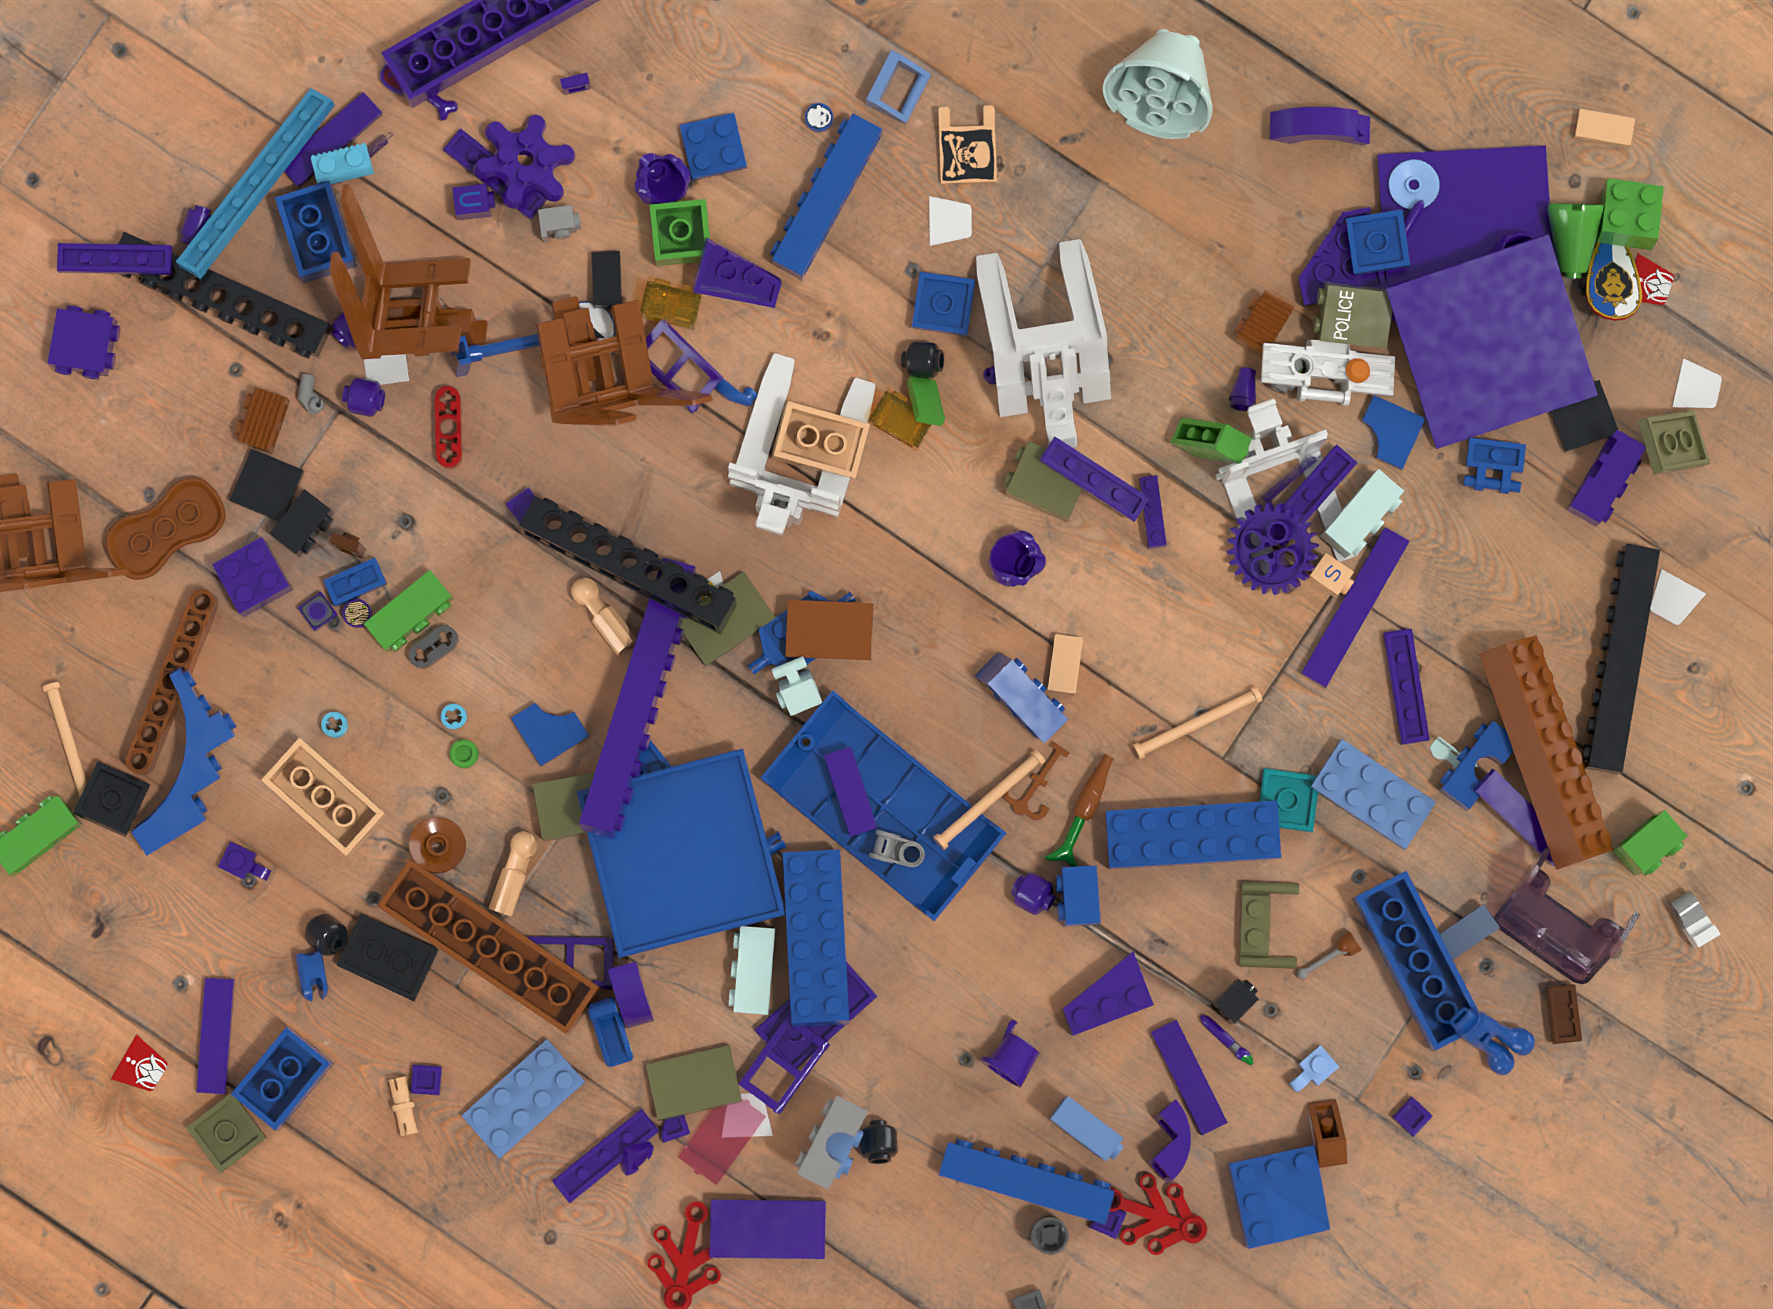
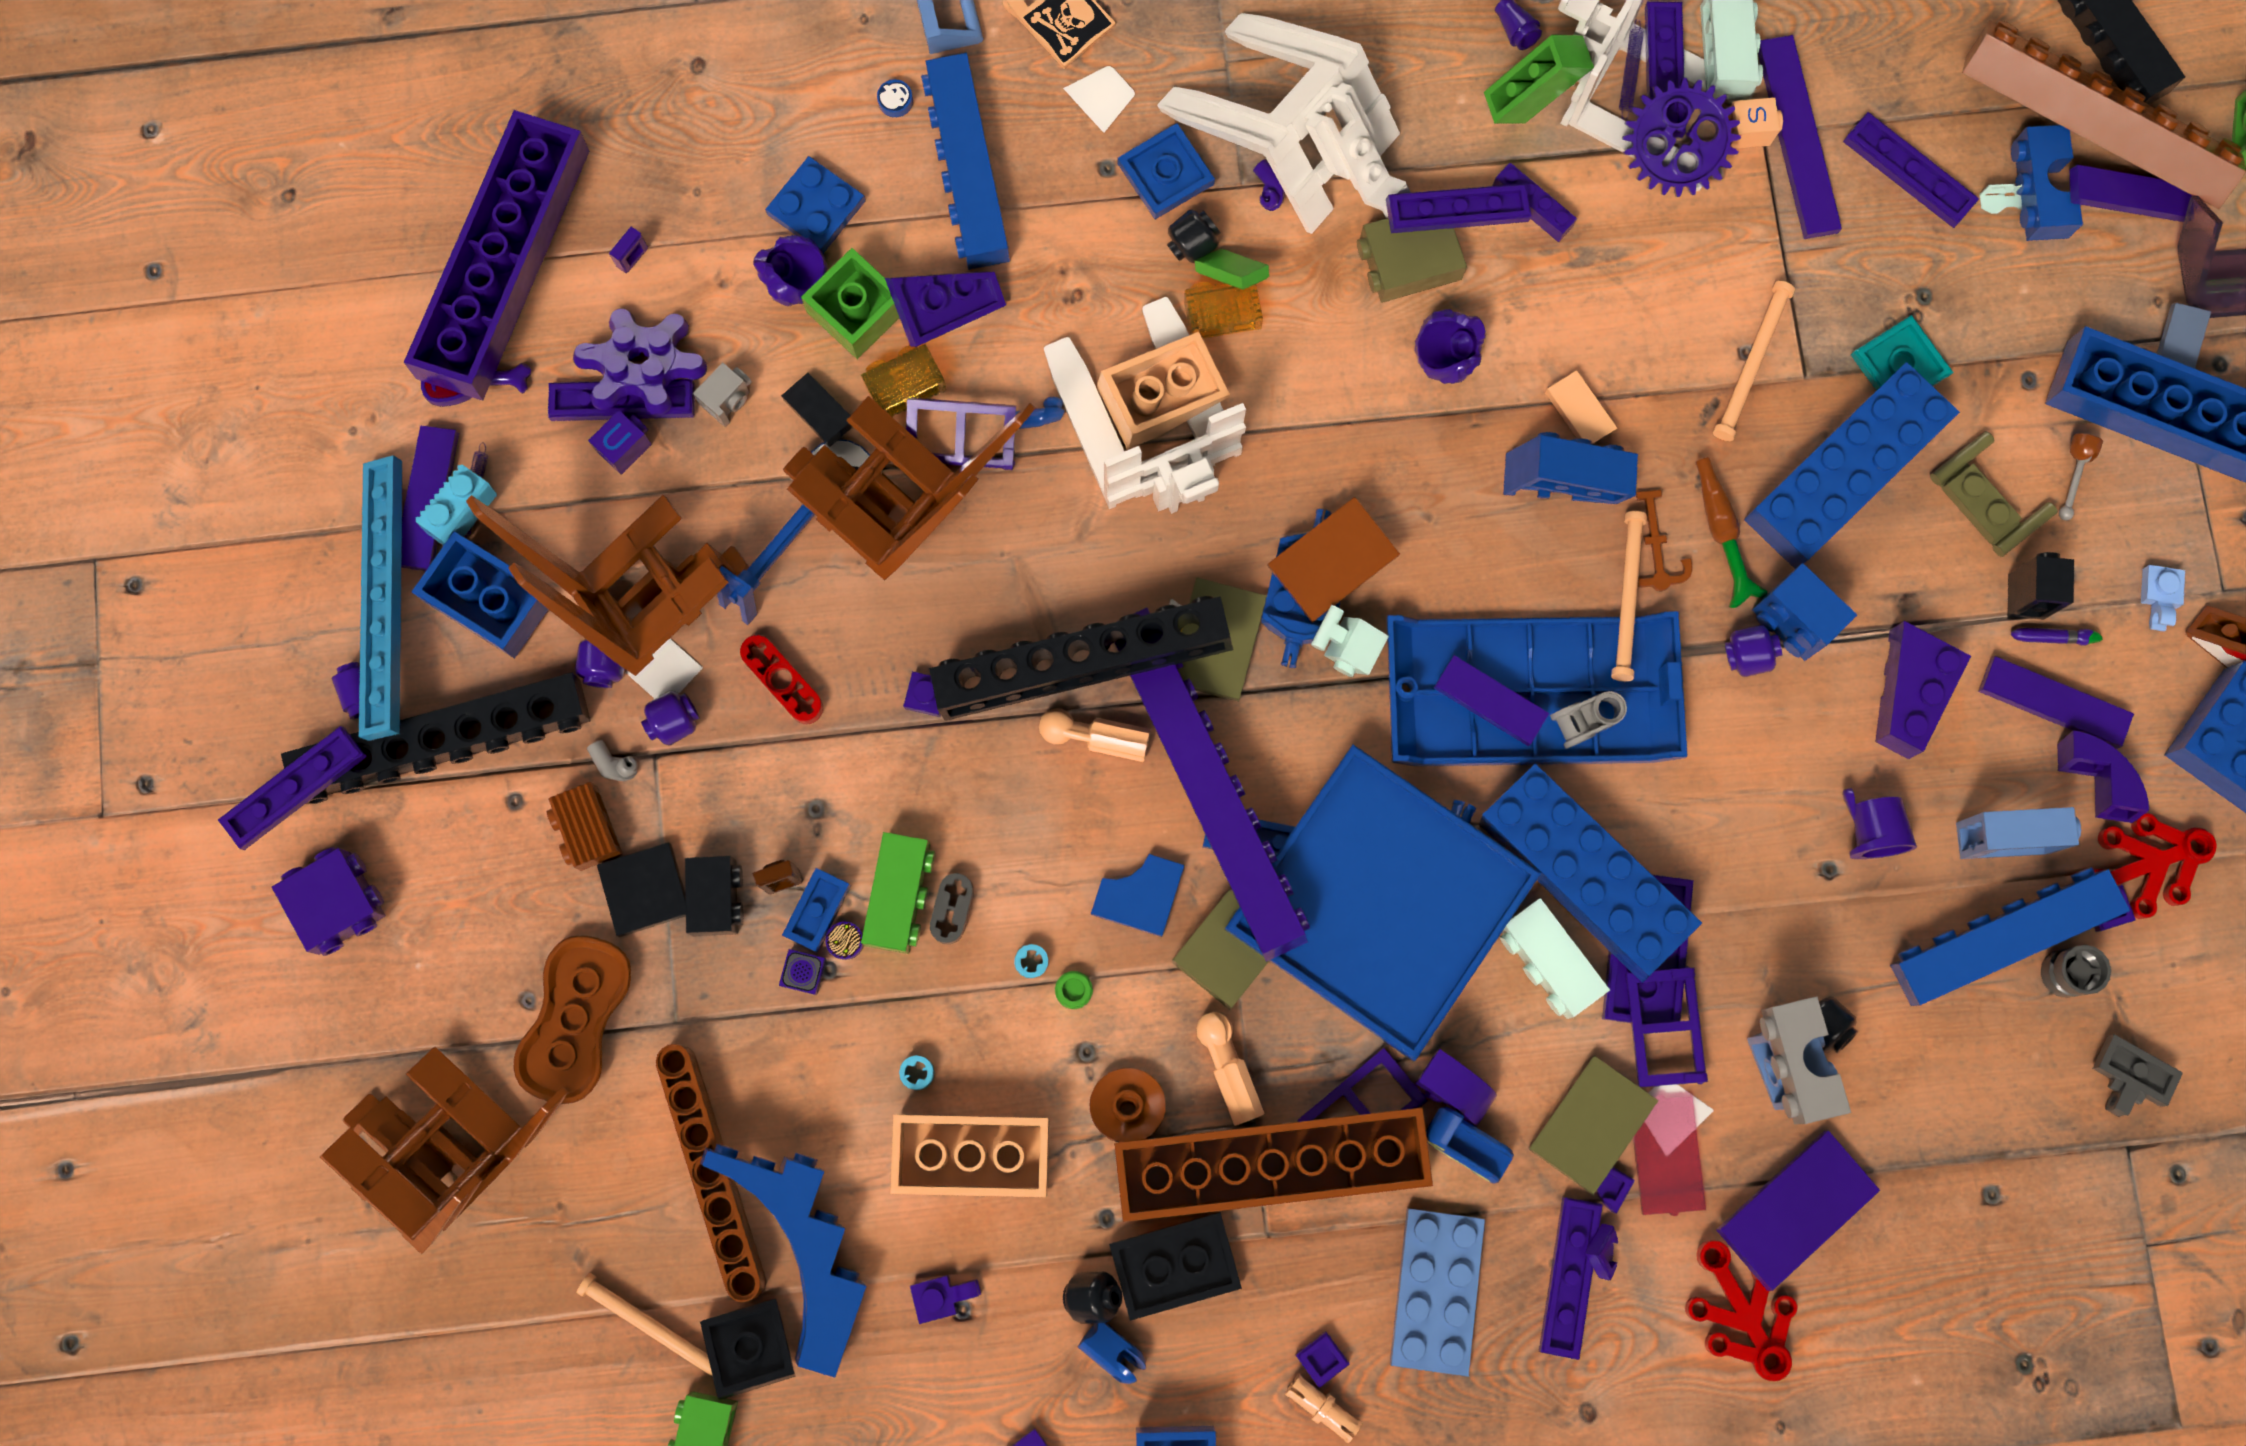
camera: 40 degrees left, 5 degrees down
dark purple brick [212,537,293,617] -> none
medium blue plate [1310,739,1436,850] -> none

